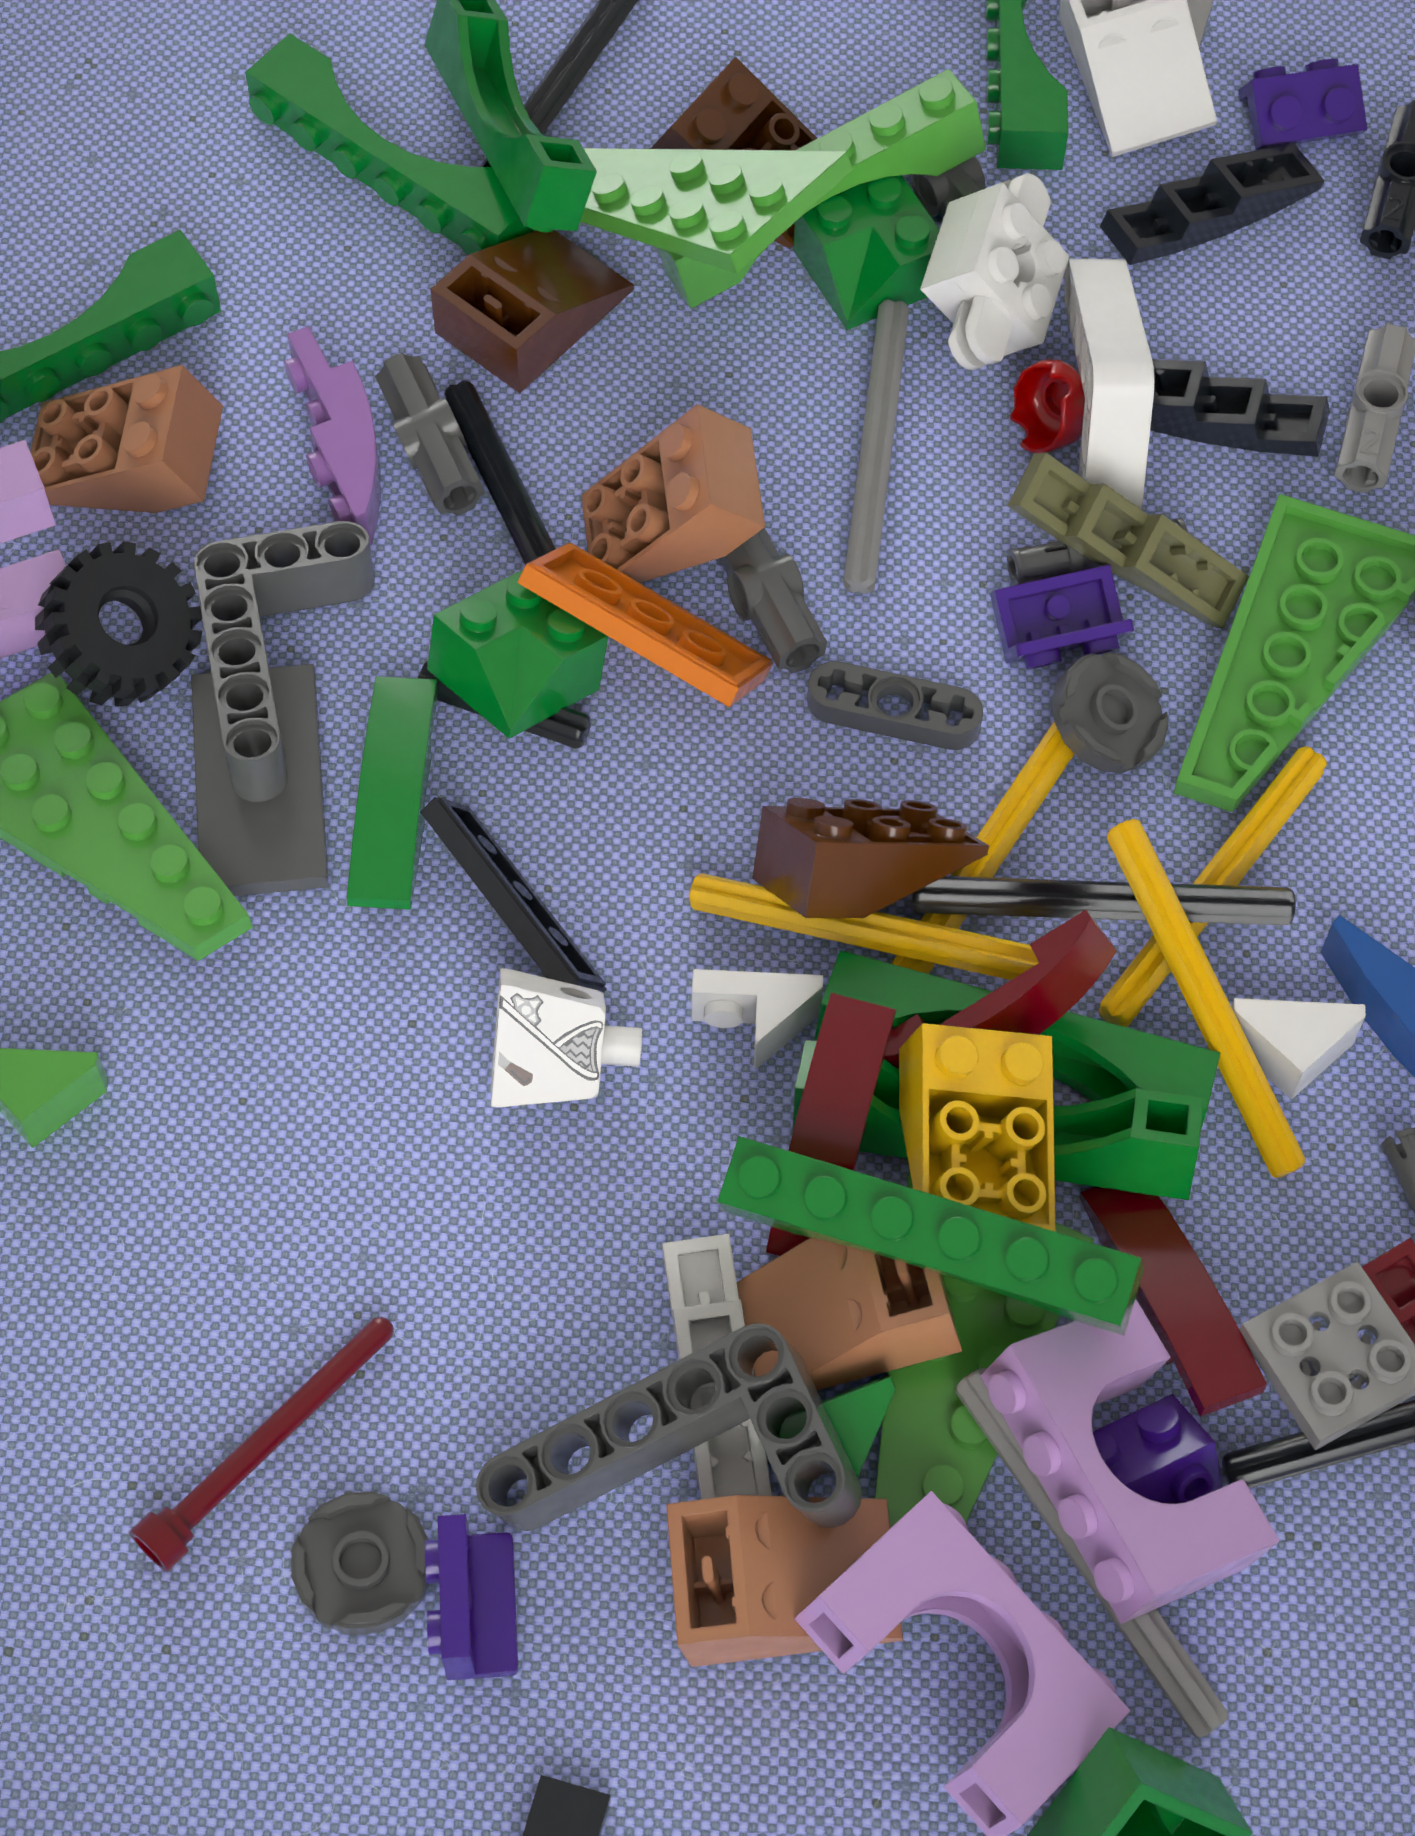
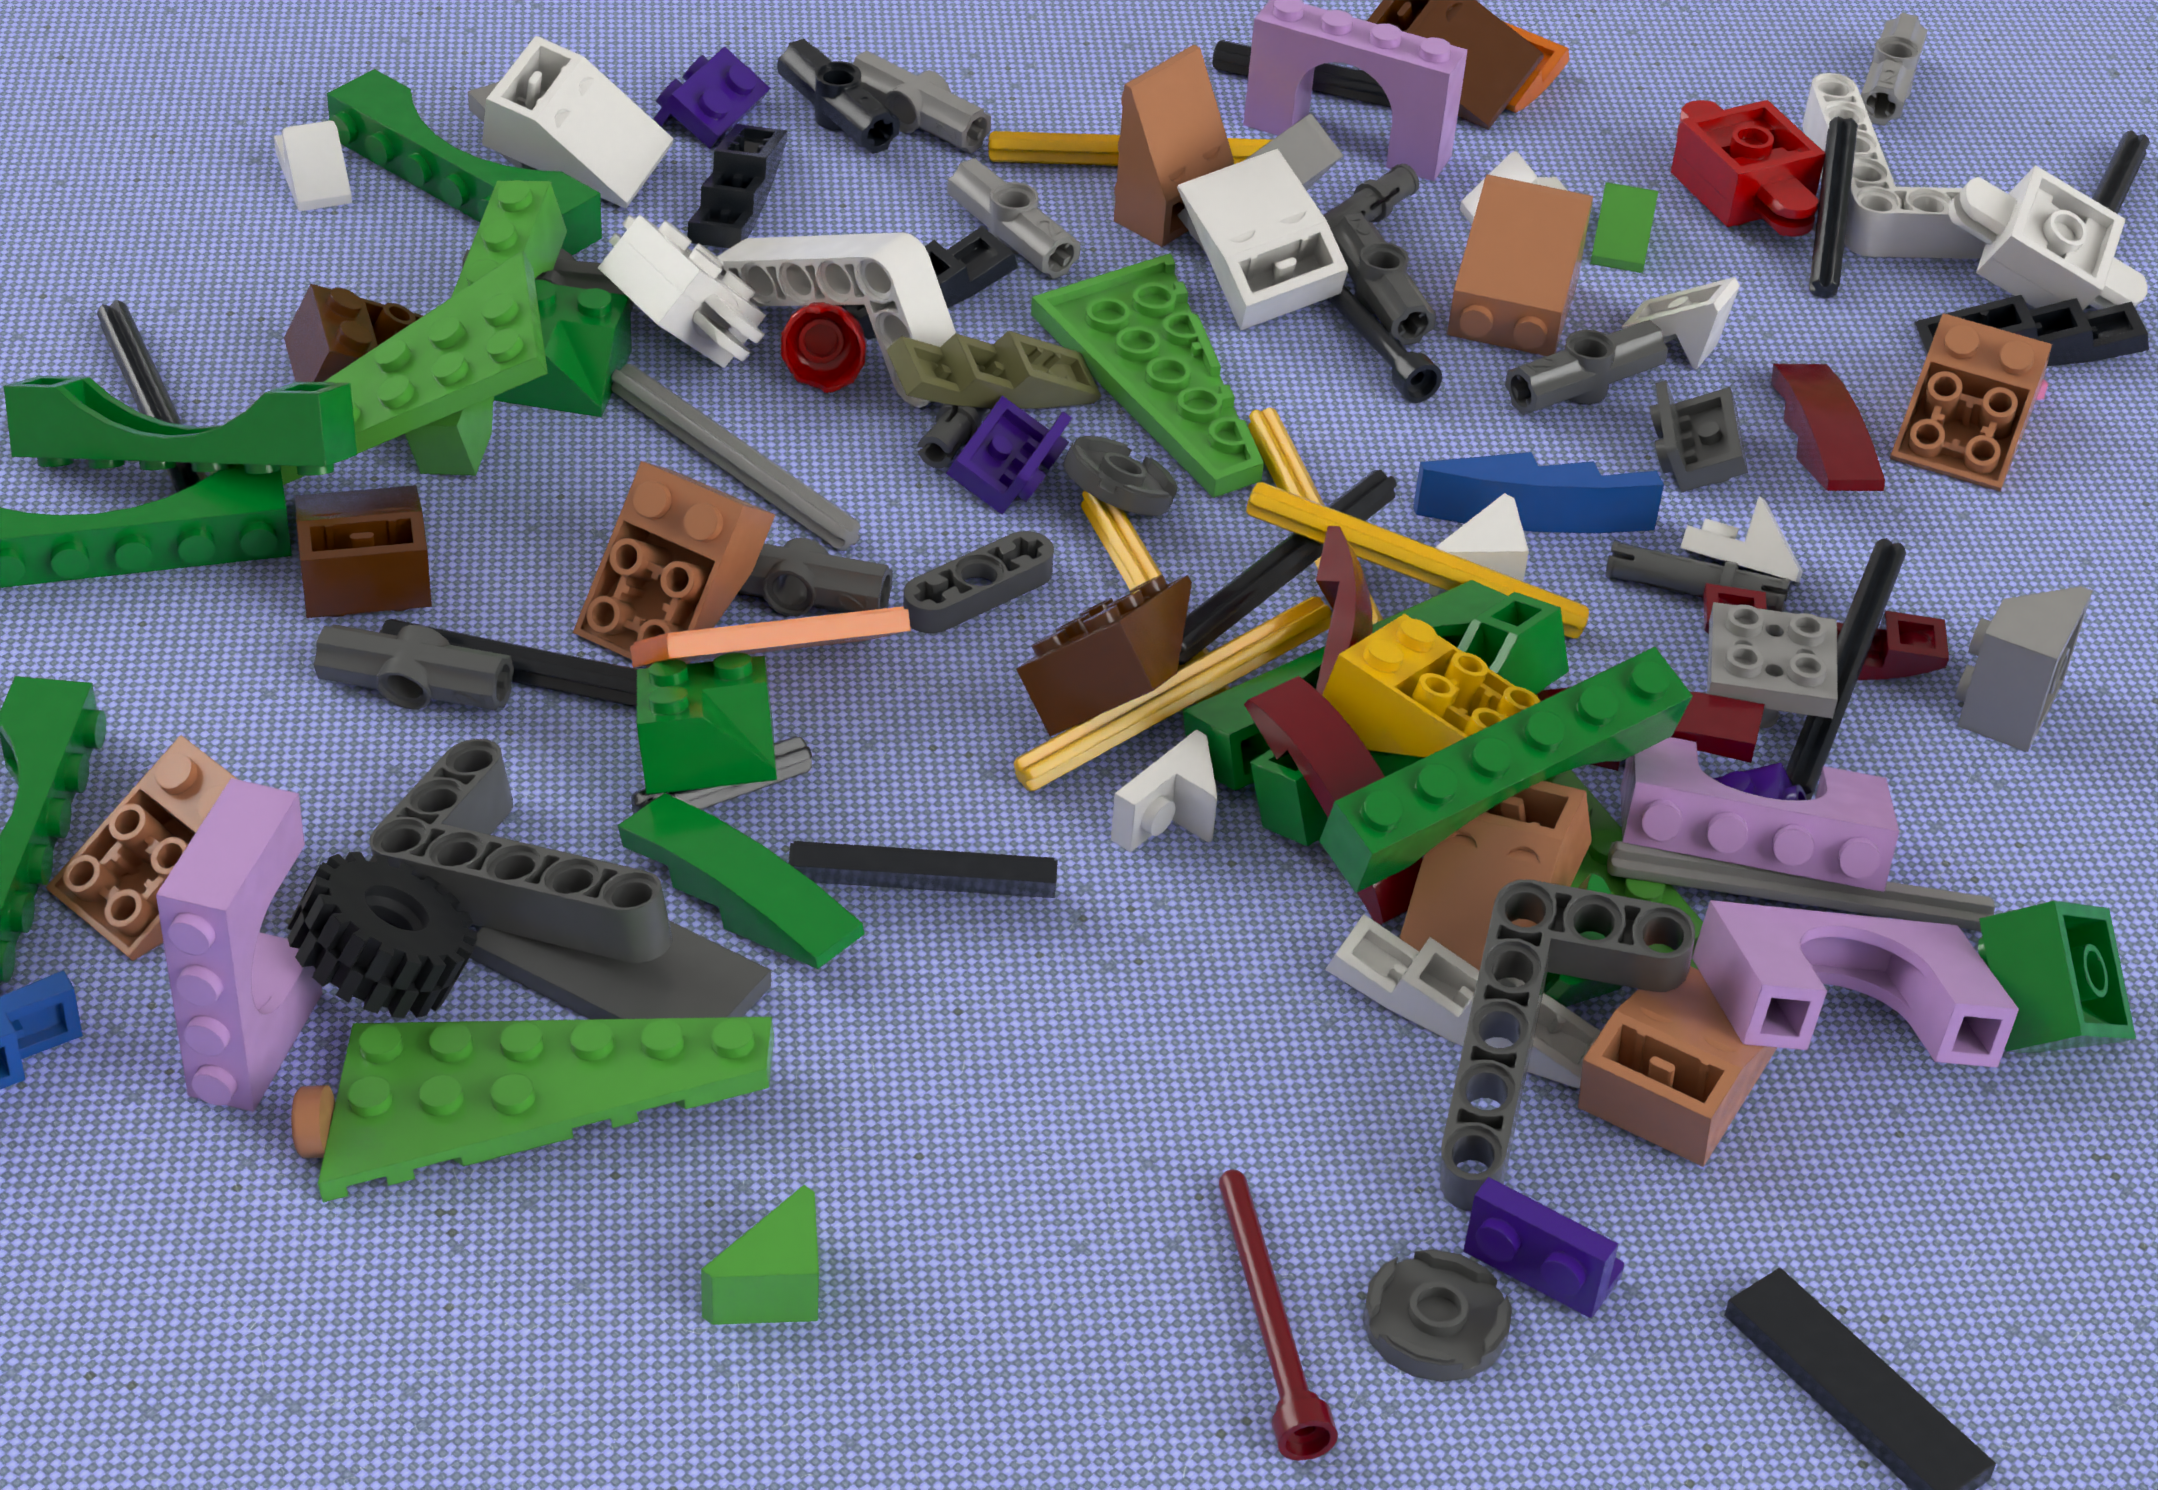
camera: 55 degrees left, 20 degrees down
medium lavender slope [284,326,381,547] -> none
white torso [490,968,642,1107] -> none

